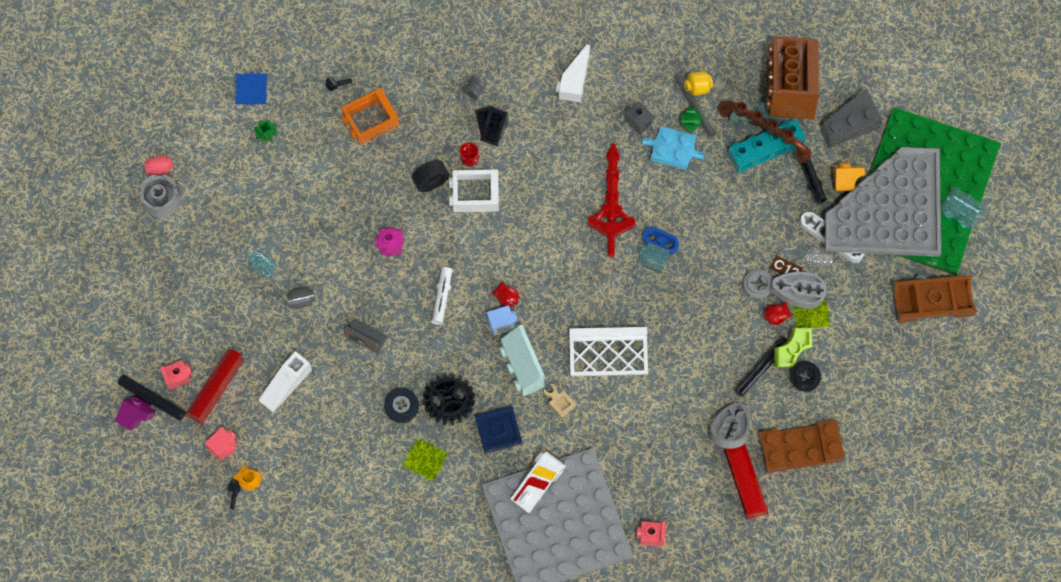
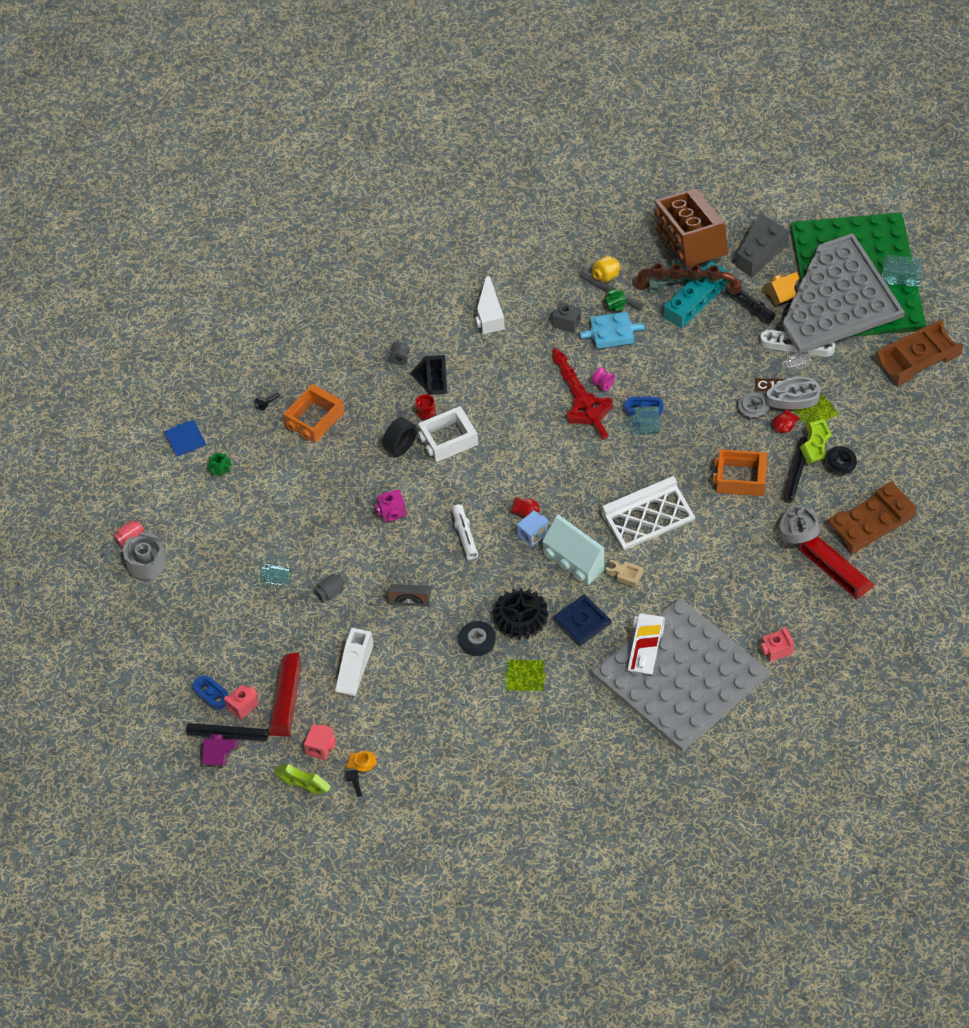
camera: 20 degrees left, 15 degrees down
none -> blue plate [193,676,228,709]
none -> lime tile [274,763,331,795]
none -> dark pink wheel [591,367,615,391]
none -> orange window [713,449,768,496]

